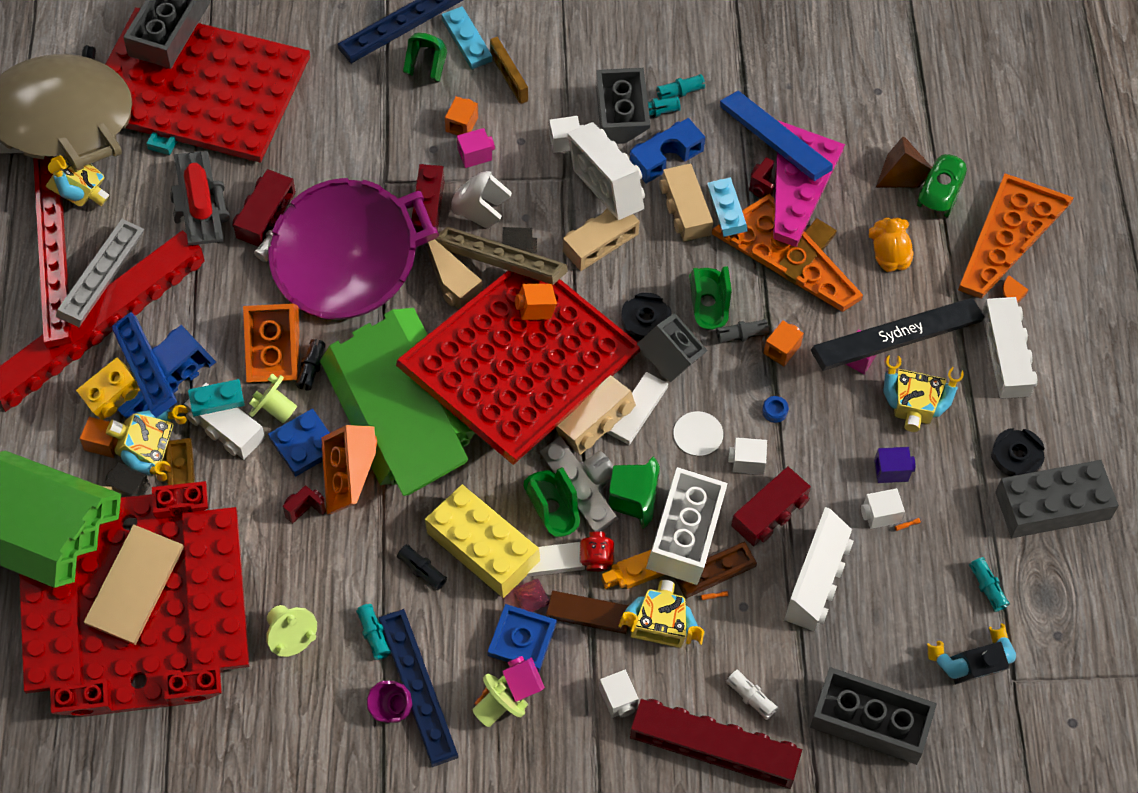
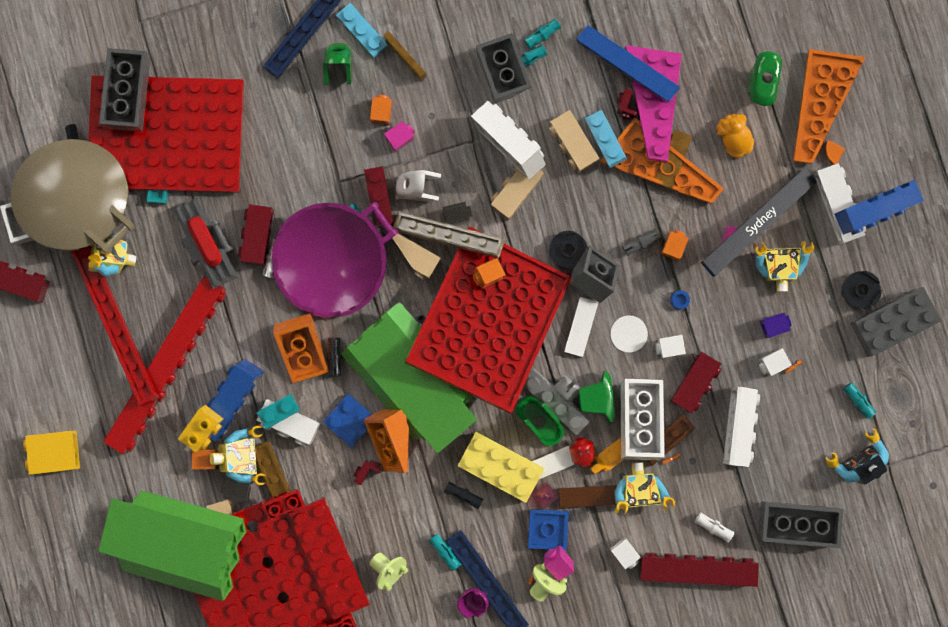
camera: 15 degrees left, 25 degrees up
light grey plate [56,219,144,327] -> none
tan tile [84,524,184,645] -> none
blue tile [111,312,177,418] -> none
yellowish green piece [249,374,297,424] -> none
white brick [549,116,584,153] -> none
tan brick [556,375,636,455] -> none
blue arch [630,118,705,184] -> none
green piece [689,266,732,329] -> none
reddish brown slope [875,137,932,188] -> none
none -> blue wedge [834,179,924,235]

